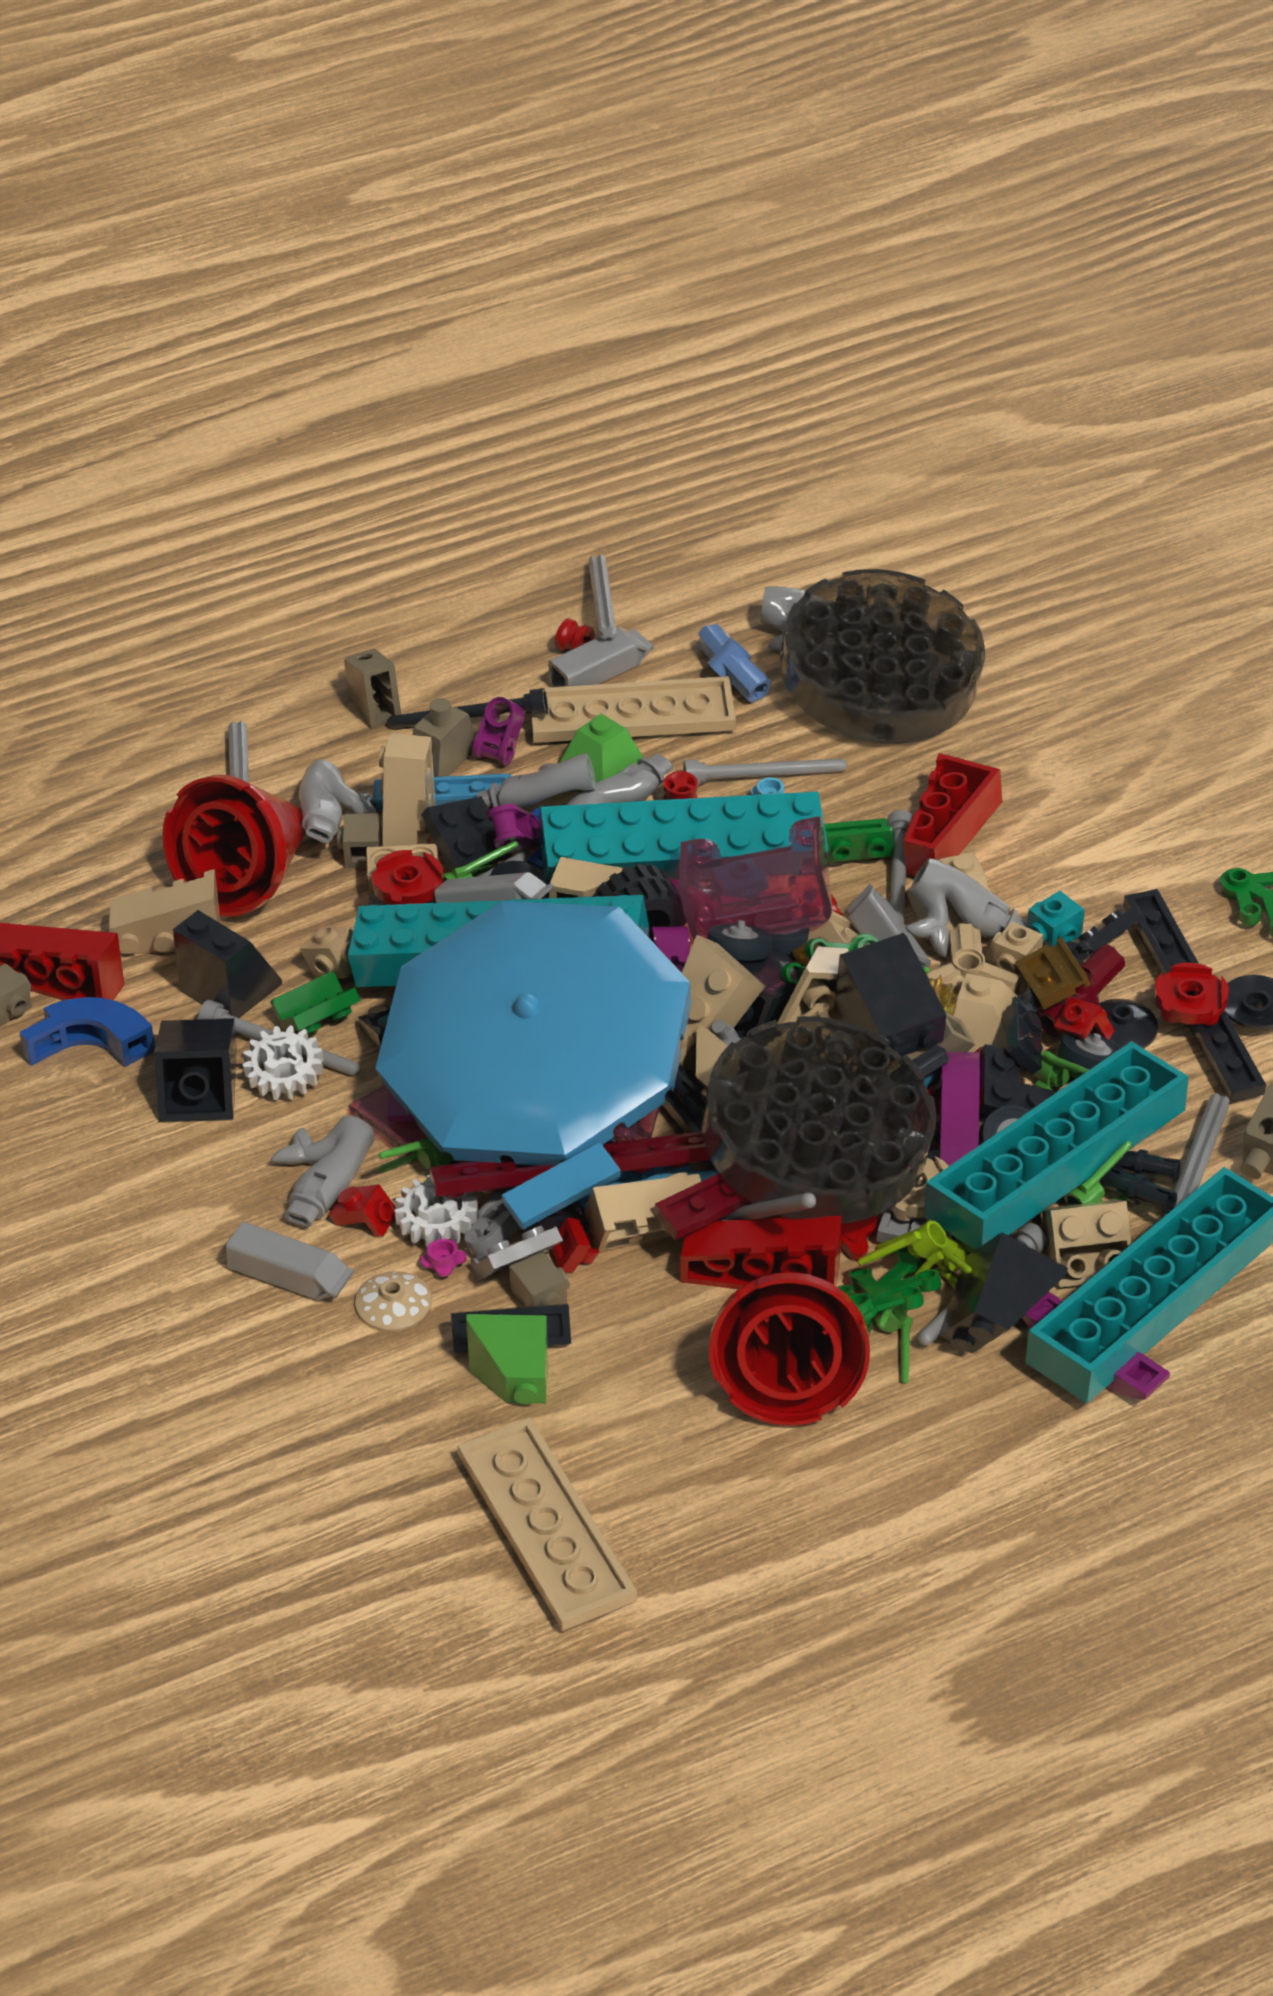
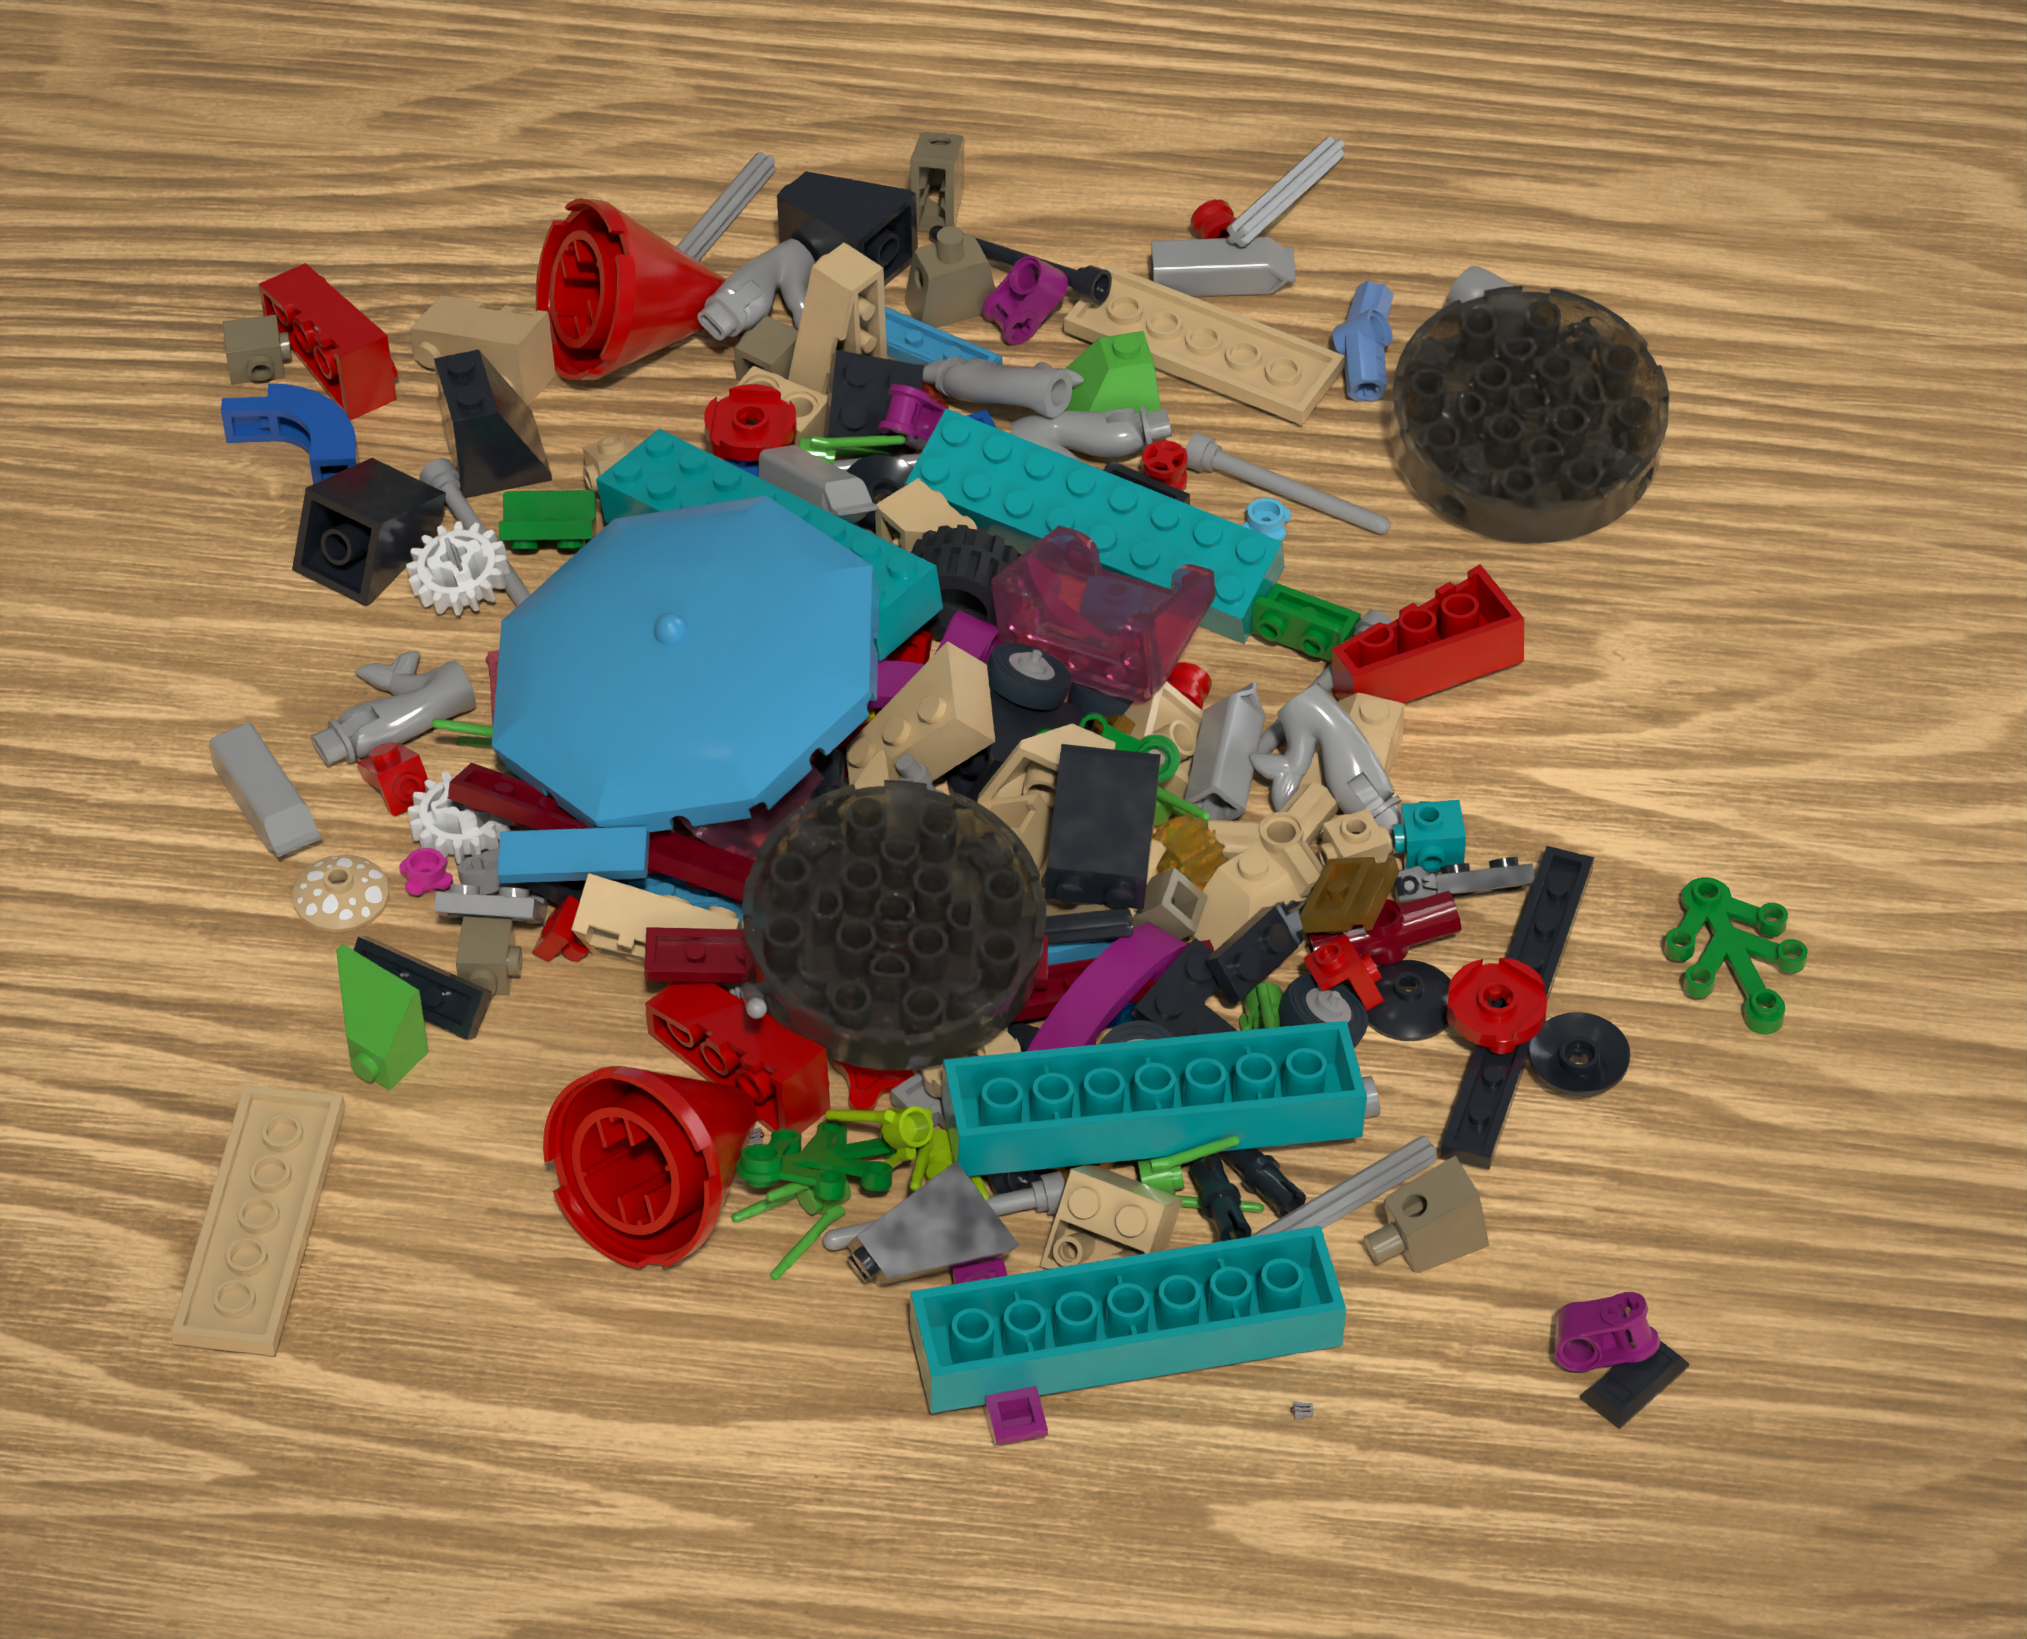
camera: 35 degrees right, 5 degrees up
none -> black slope [777,171,918,287]

